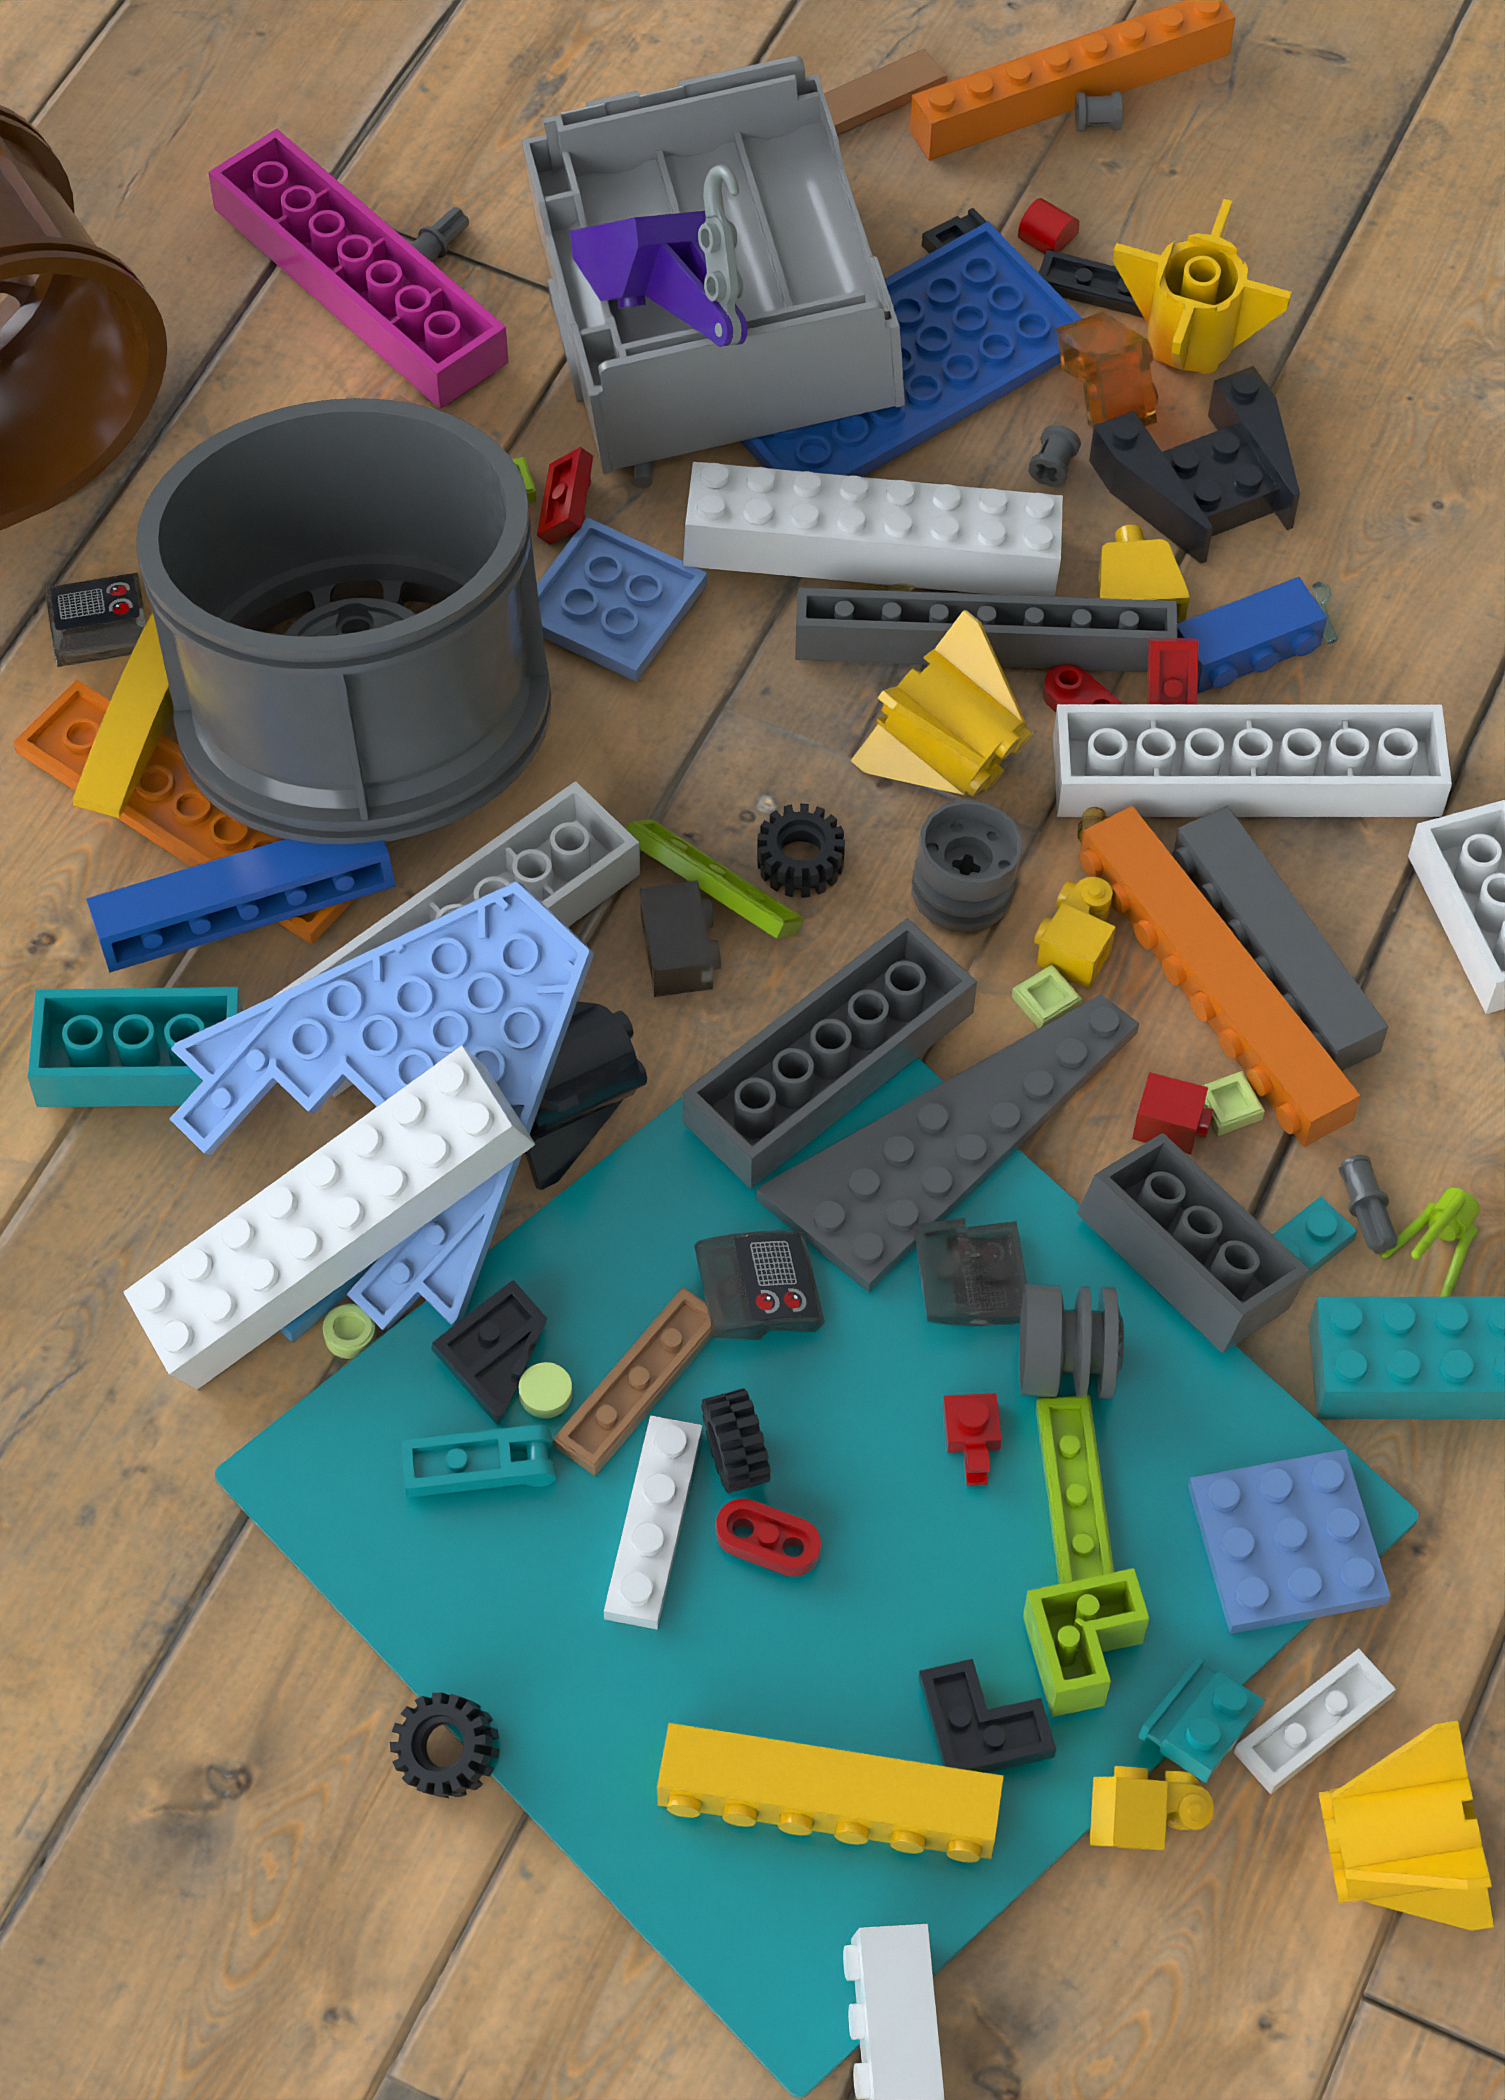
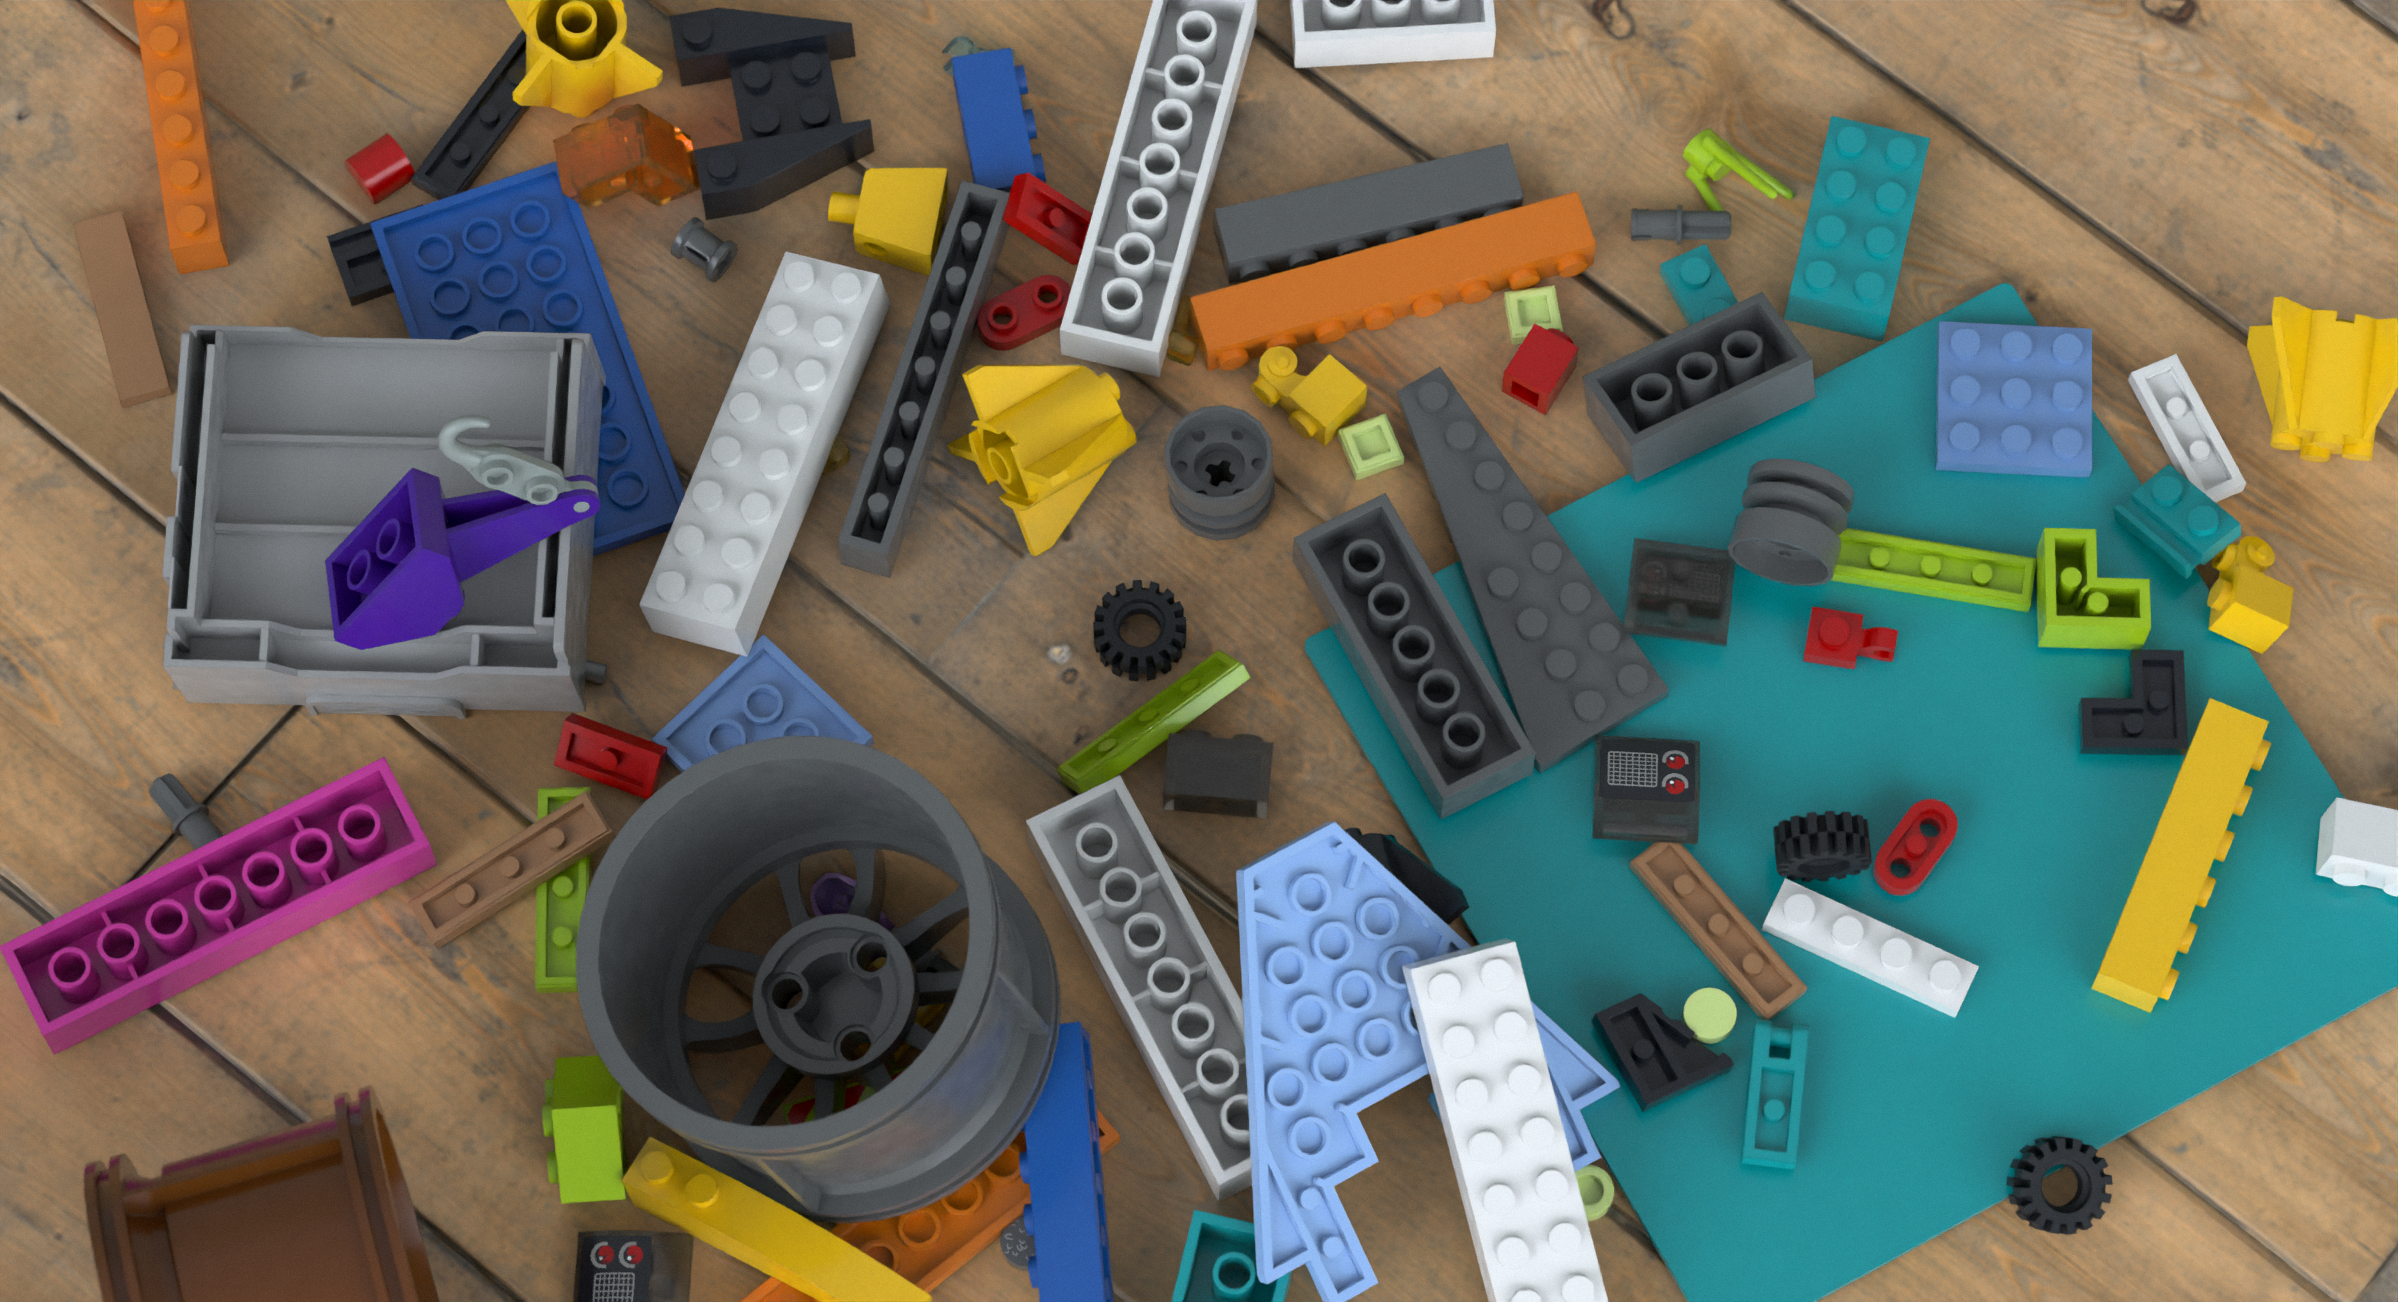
camera: 75 degrees left, 10 degrees up
dark grey bush [1075,91,1122,131] -> none

